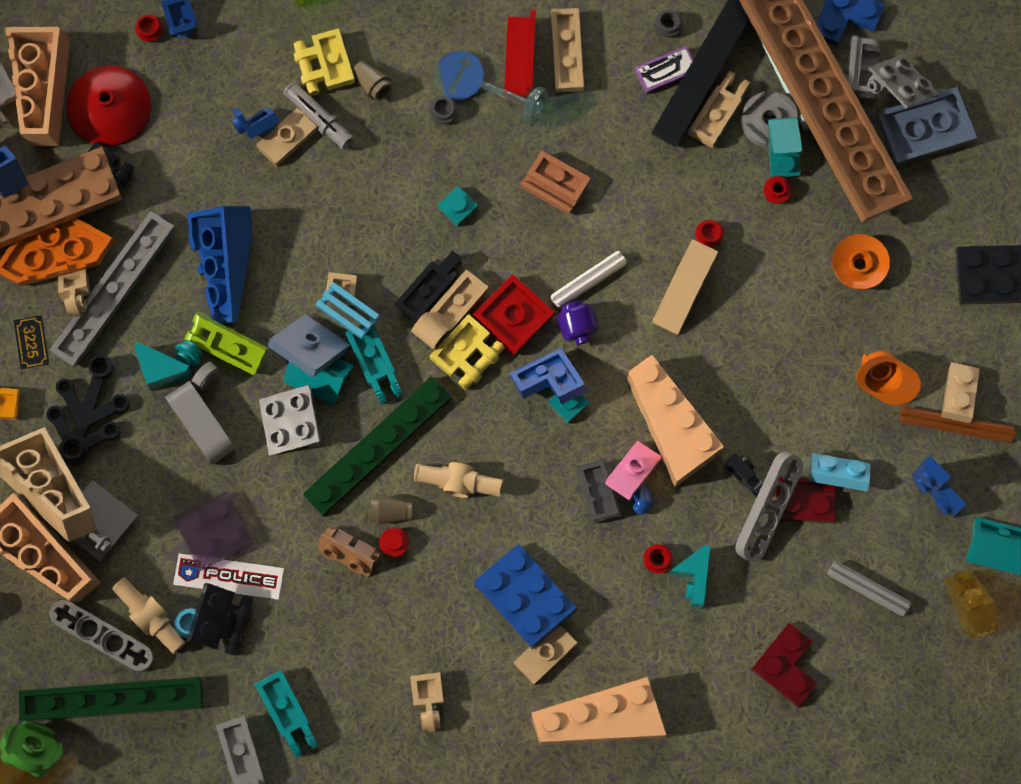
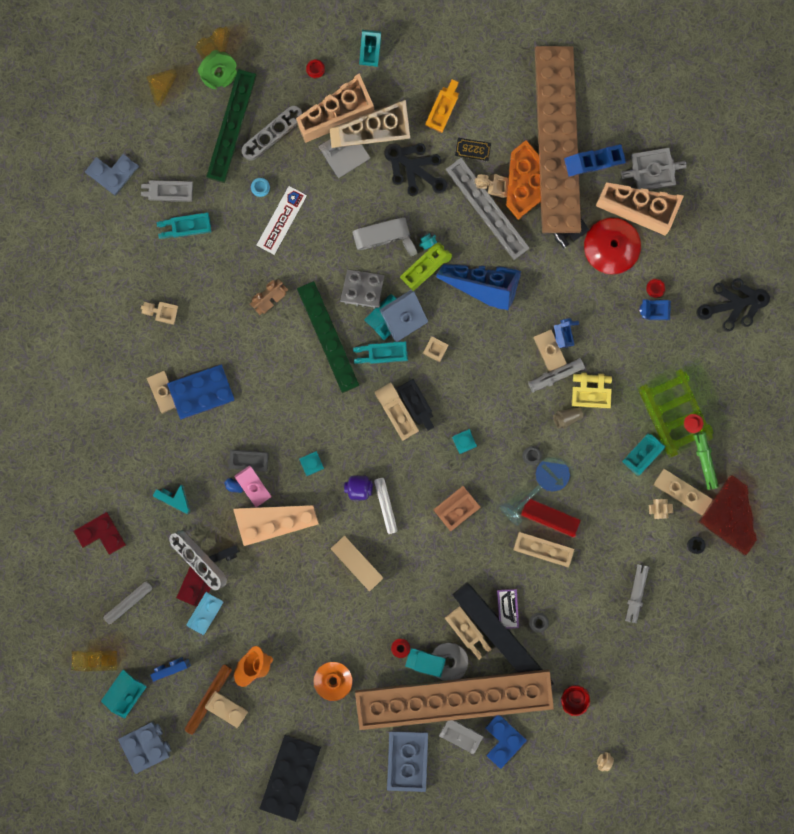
camera: 110 degrees right, 10 degrees up
tan pin [112,577,186,654] -> none
teal slope [134,342,193,391] -> none
clear purple plate [173,491,253,571] -> none
black plate [186,583,253,656] -> none
medium azure tile [315,282,380,340] -> none
dark tan cone [369,495,412,525] -> none
red plate [379,528,409,558] -> none
tan pin [414,462,504,498] -> none
light yellow plate [429,314,505,390] -> none
red plate [473,274,555,356] -> none
blue plate [509,348,587,405] -> none
light nougat wedge [531,677,666,745] -> none
red plate [643,544,673,574] -> none
red plate [695,220,724,248] -> none
light grey hinge [867,54,939,109] -> none

